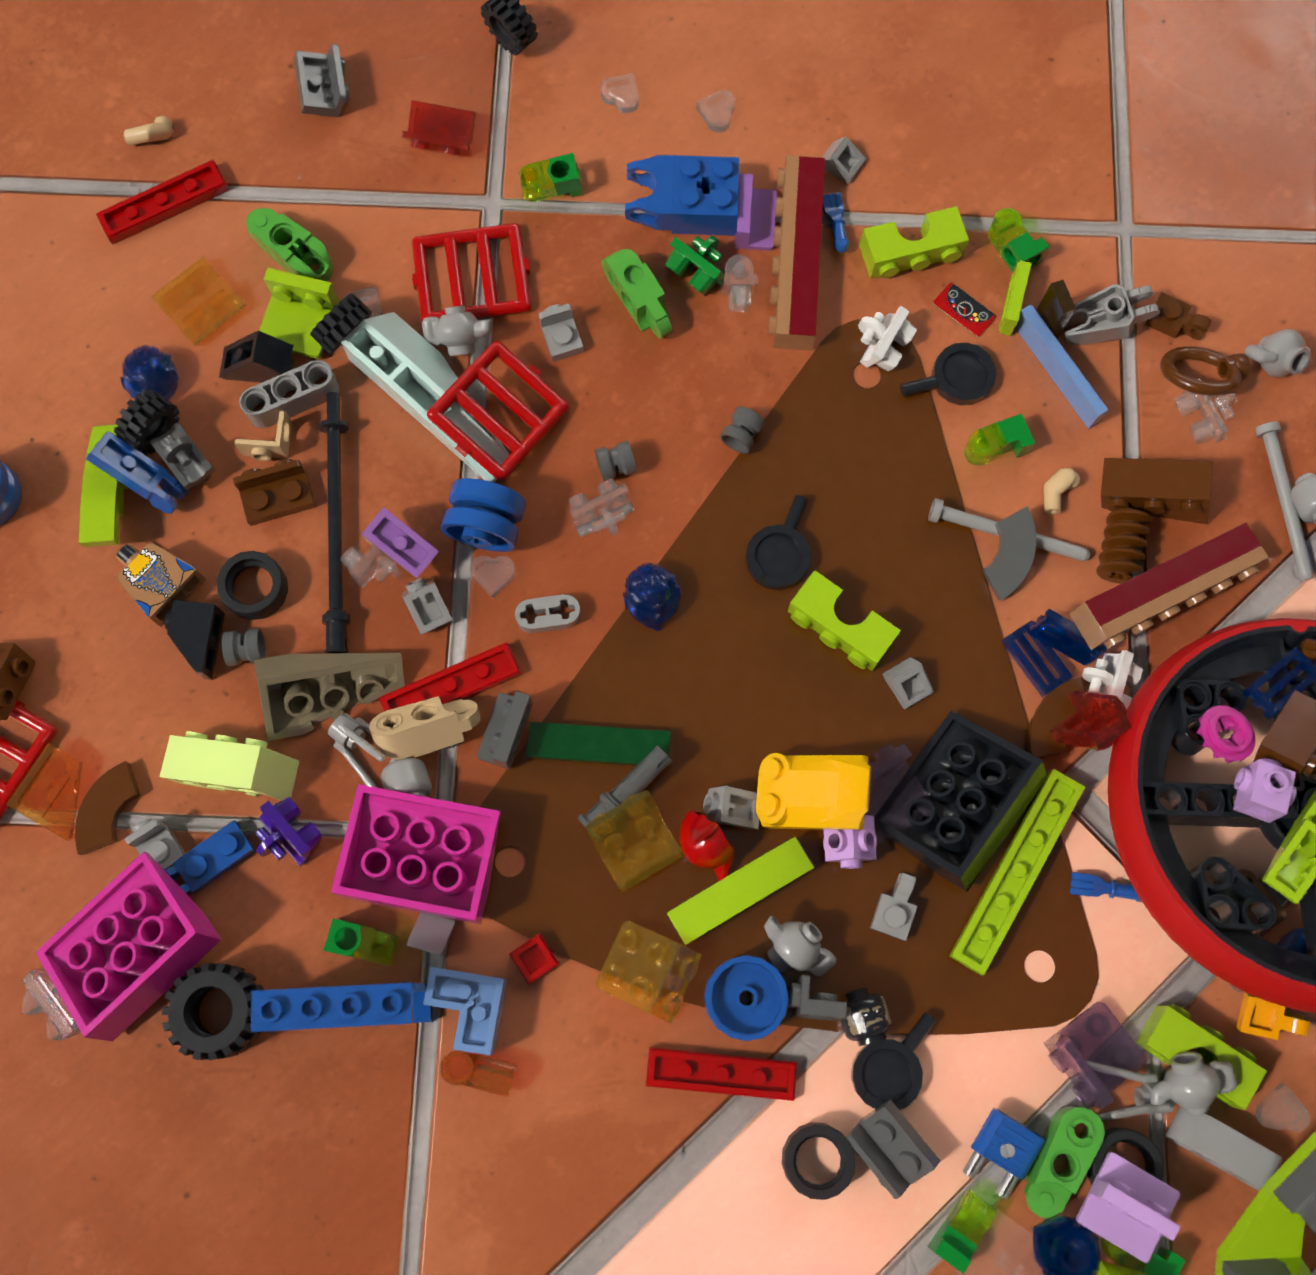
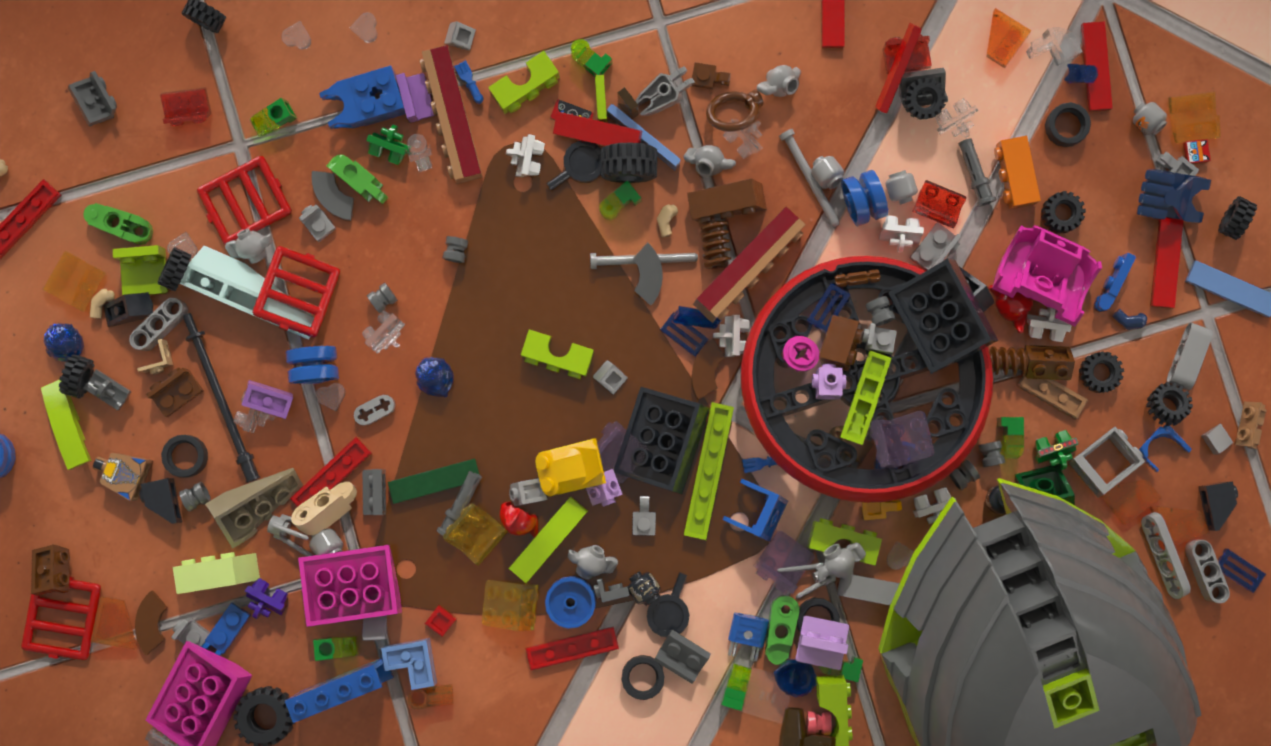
camera: 20 degrees left, 10 degrees up
blue hinge [86,431,188,514] -> none
light grey bracket [401,577,452,635] -> none
black piece [745,495,811,591] -> none
clear red bracket [1050,691,1132,751] -> none
none -> tan arm [90,289,115,319]
none -> dark grey tile [311,171,354,221]
none -> red tile [553,112,643,146]
none -> black tyre [601,143,657,183]
none -> light grey piece [683,145,736,177]
none -> blue hose [722,479,788,542]

